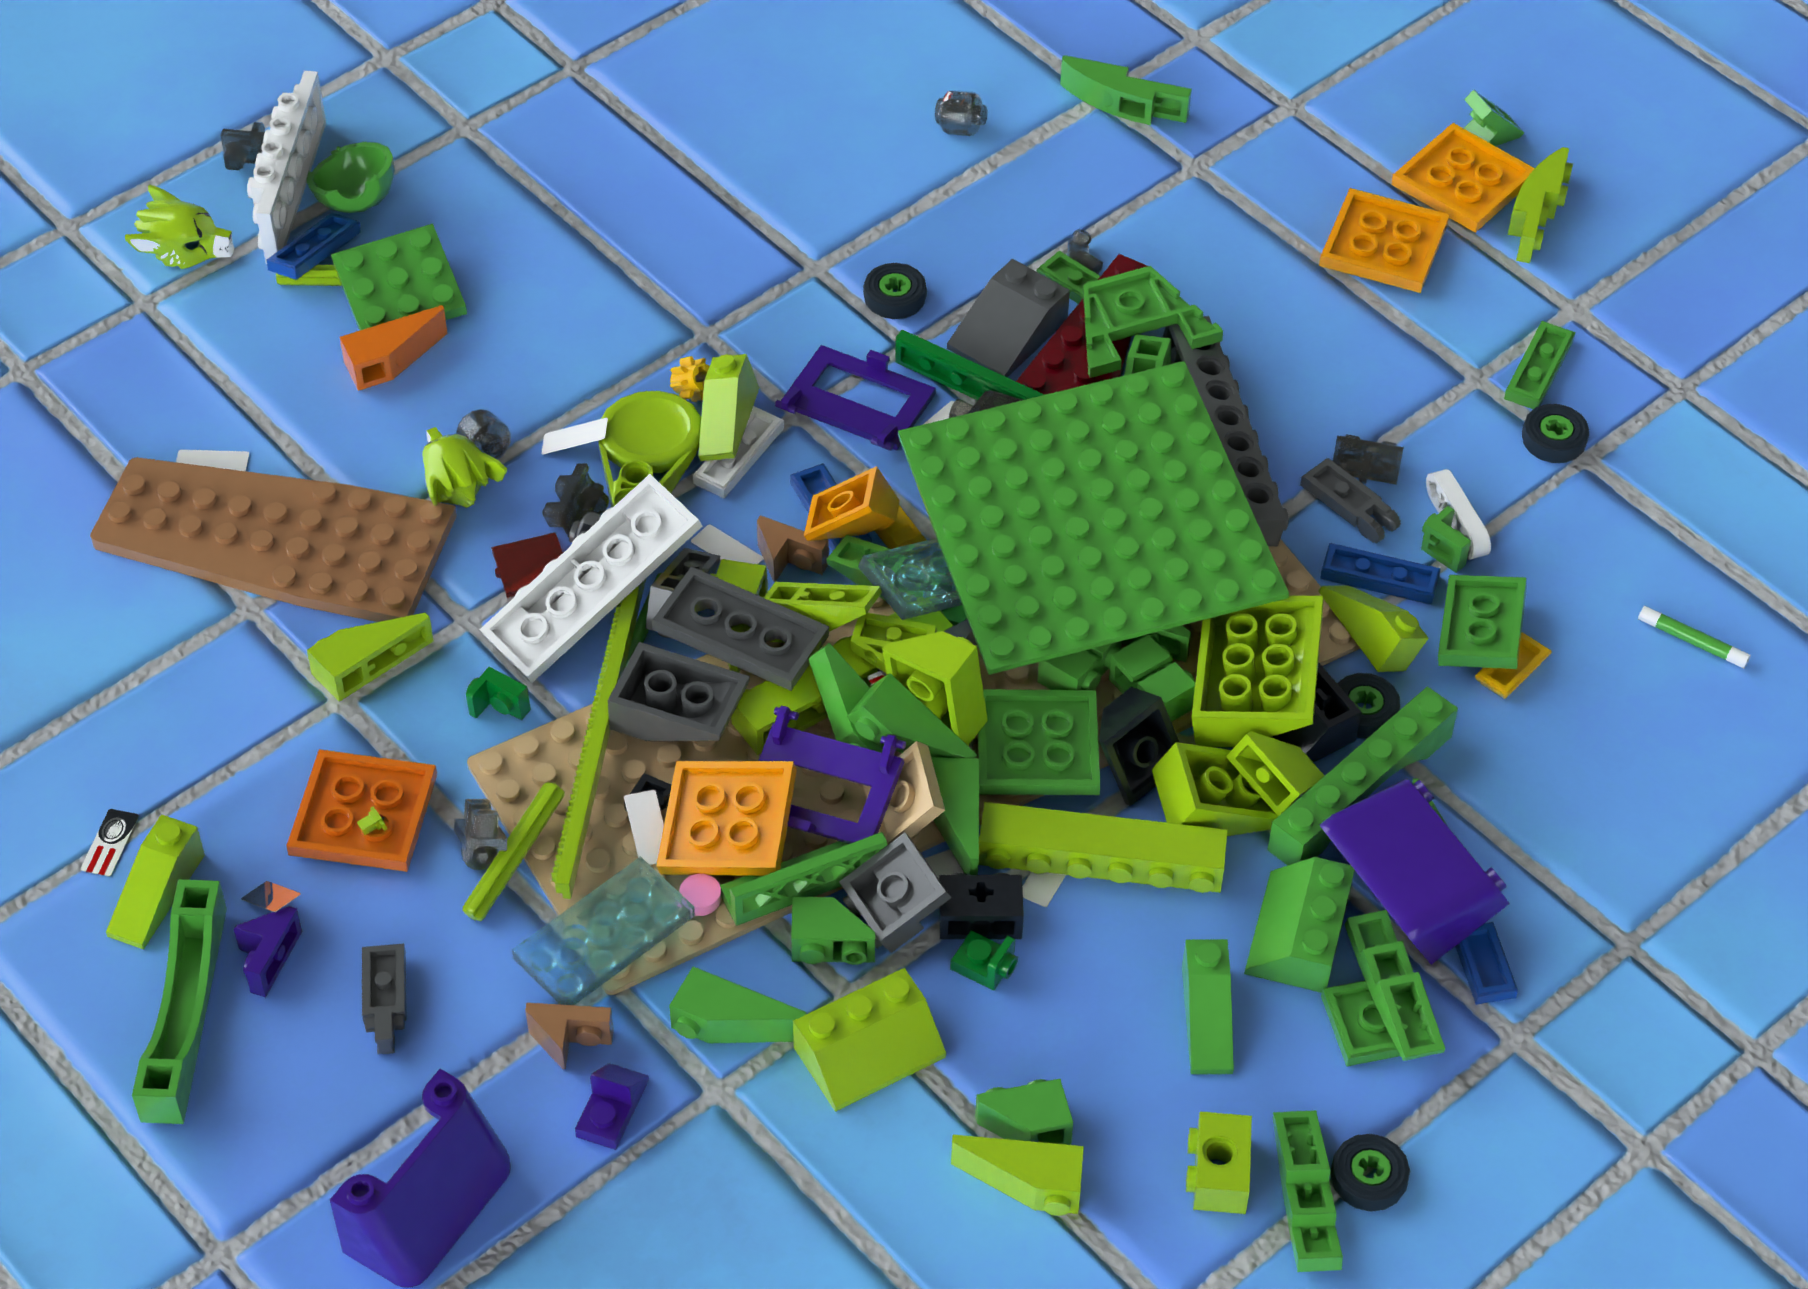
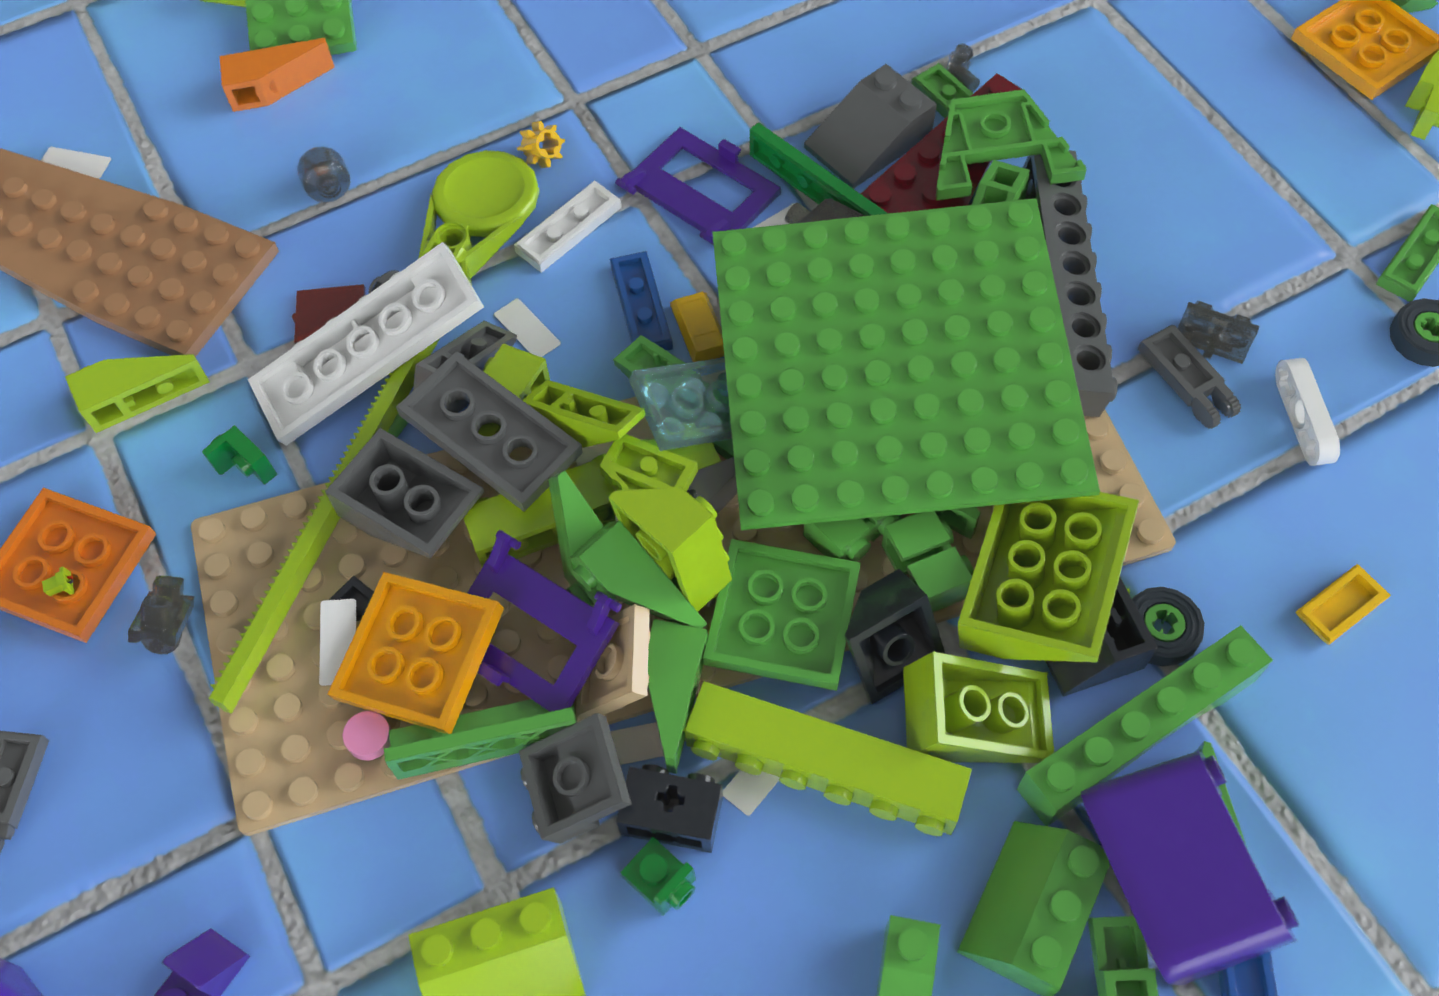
camera: 15 degrees right, 10 degrees up
lime piece [422,427,507,508] -> none
lime axle [462,782,565,921] -> none
clear light blue plate [512,856,695,1005] -> none
medium nougat slope [525,1003,614,1070] -> none
white sticker [541,418,608,455] -> none
clear smoke hips [542,463,609,537] -> none
bright green slope [669,967,807,1043] -> none
lime slope [698,354,759,461] -> none
medium nougat slope [757,515,829,582] -> none
bright green slope [791,897,875,965] -> none
light orange slope [804,466,900,541] -> none
black bush [863,263,927,319] -> none
lime slope [1226,731,1325,816] -> none
lime slope [1318,585,1429,672] -> none
light orange plate [1319,188,1450,293] -> none
blue tile [1320,543,1441,605] -> none
bright green bracket [1421,506,1471,573] -> none
bright green plate [1438,575,1527,669] -> none

